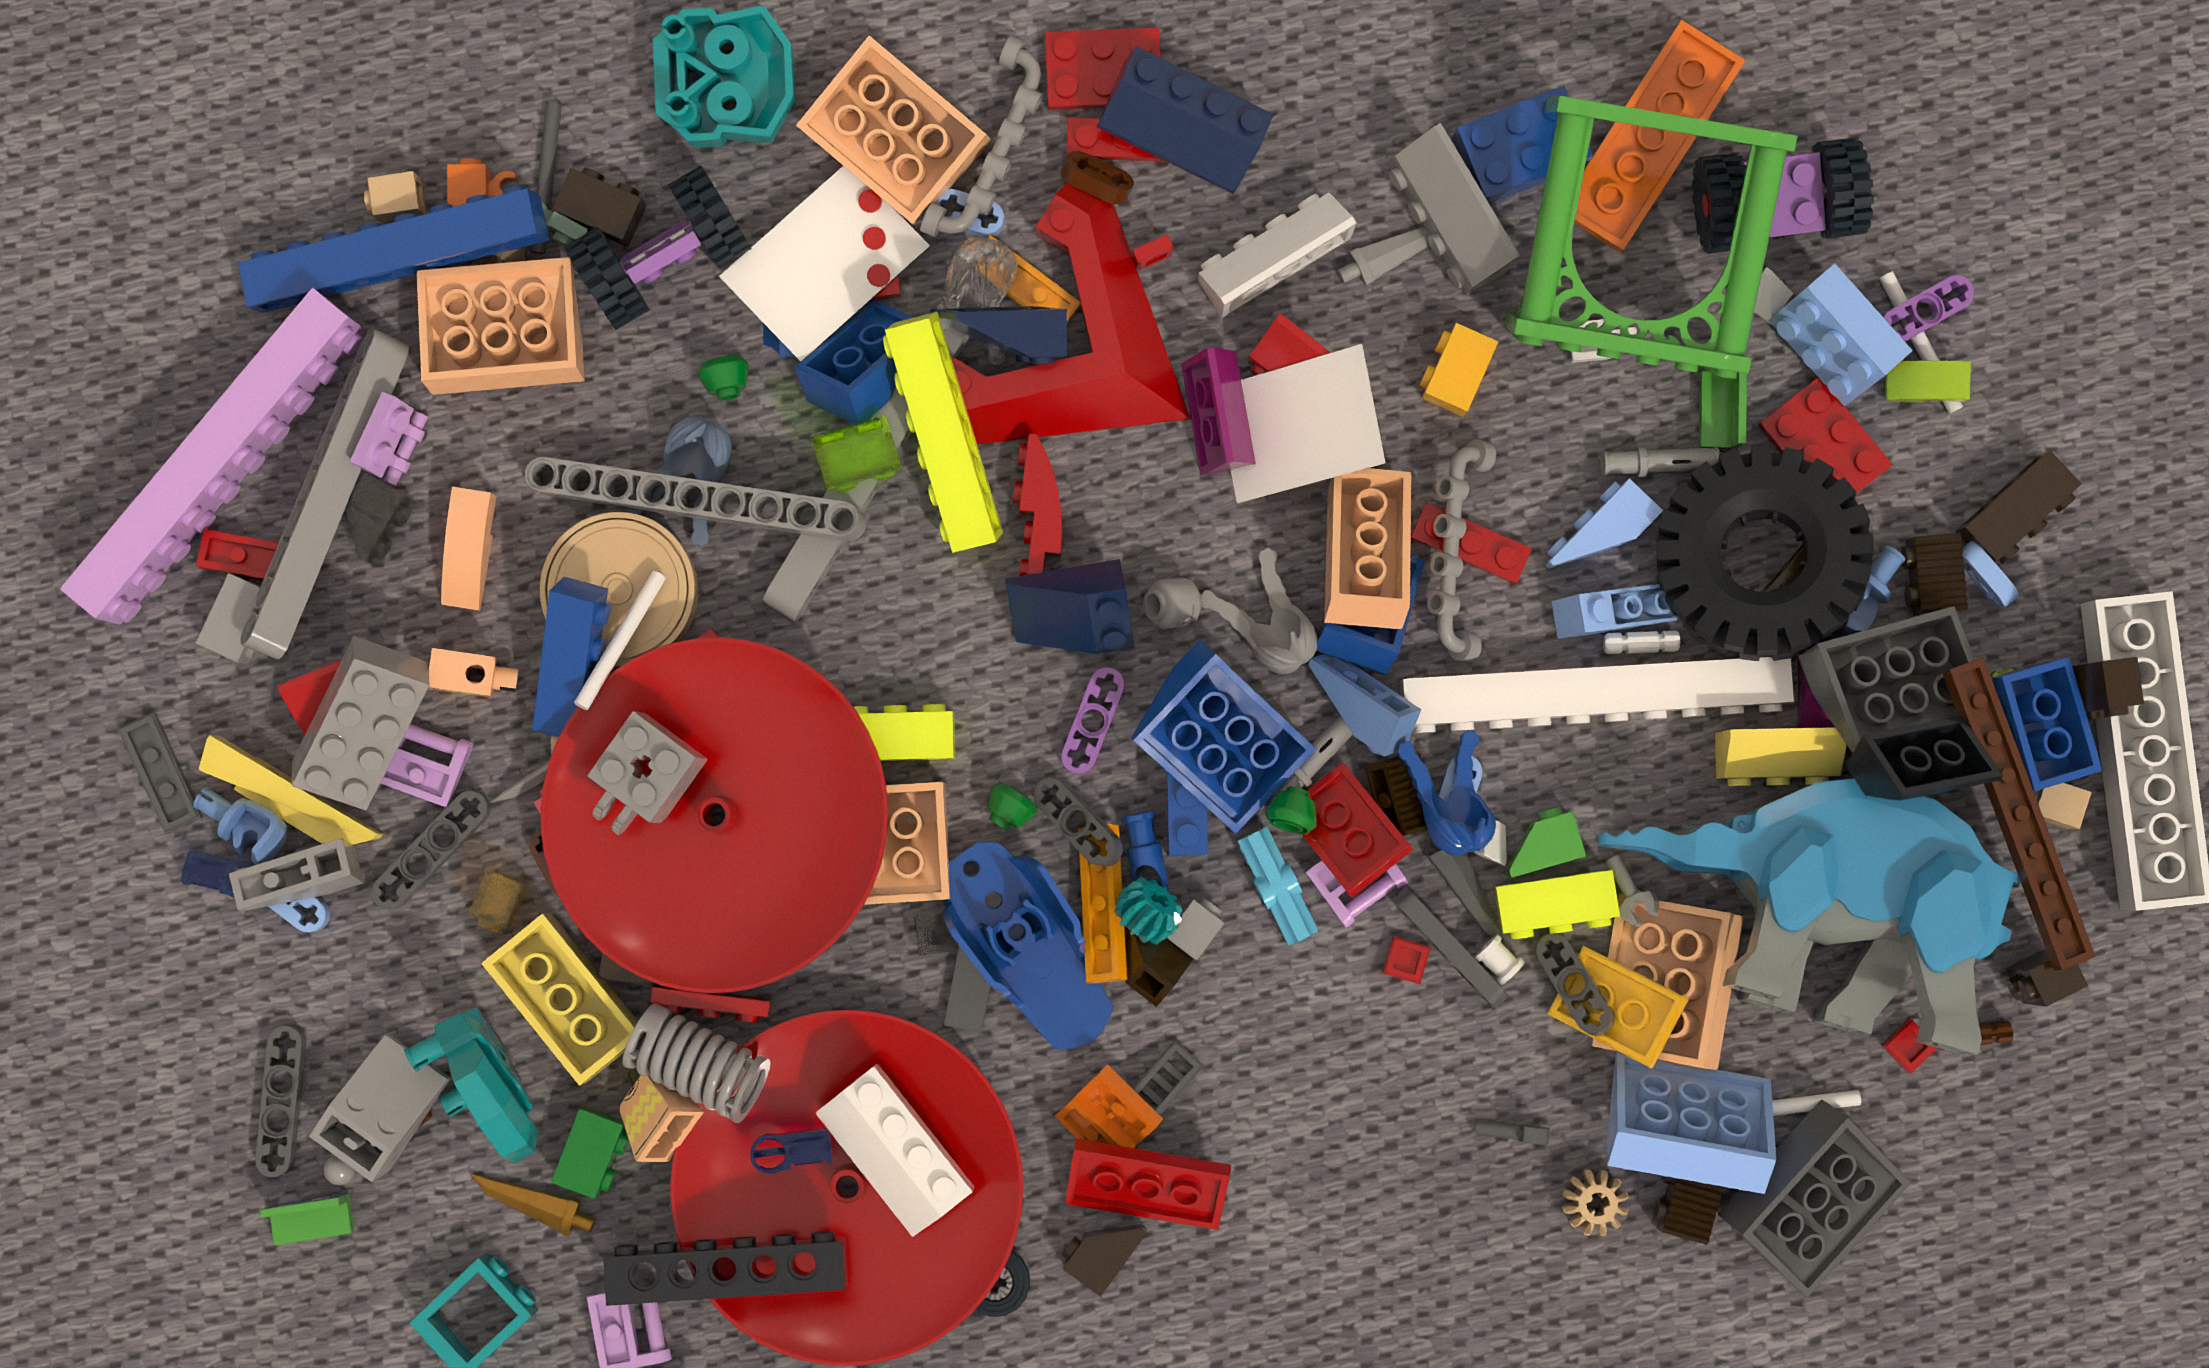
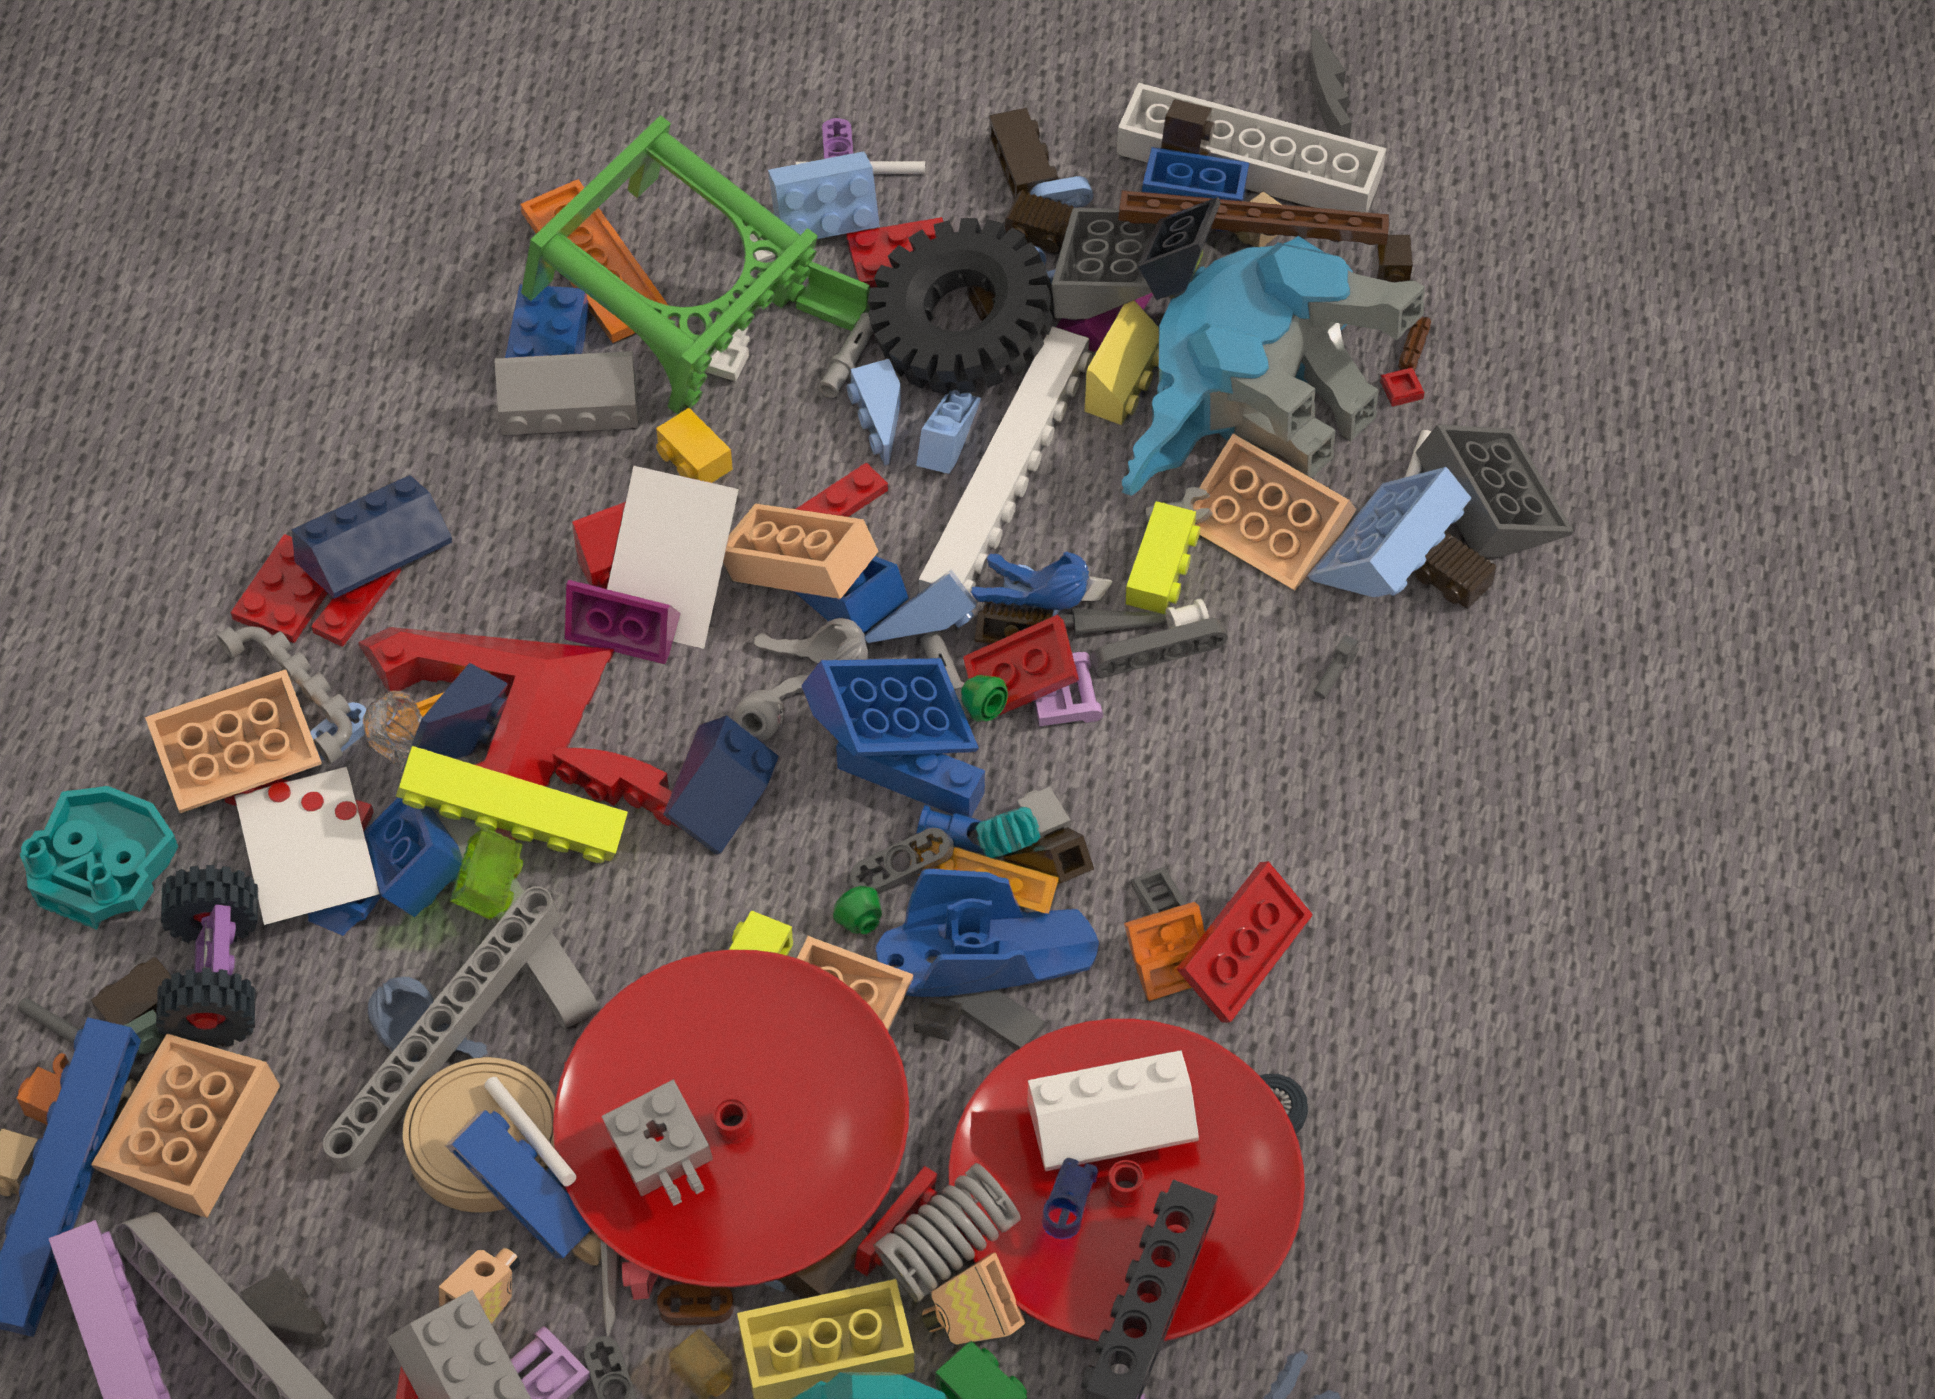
camera: 65 degrees left, 30 degrees down
lavender plate [349,392,428,486] -> none
light nougat slope [441,487,497,611] -> none
green cone [697,355,749,401] -> none
reddish brown beam [1061,151,1134,204] -> none
medium lavender beam [1061,667,1124,774] -> none
dark brown slope [1061,1224,1147,1297] -> none
red tile [1132,234,1173,270] -> none
white slope [1198,193,1357,318] -> none
medium azure piece [1237,827,1318,946] -> none
light grey bar [1337,226,1431,286] -> none
red tile [1382,936,1431,984] -> none
light grey bar [1427,439,1496,663] -> none
bright green slope [1505,806,1586,878] -> none
dark grey beam [1536,933,1615,1036] -> none
yellow tile [1547,946,1688,1069] -> none
tan gear [1562,1169,1629,1236] -> none
white axle [1603,630,1680,654] -> none
black plate [1692,137,1874,254] -> none
lime slope [1885,361,1971,403] -> none

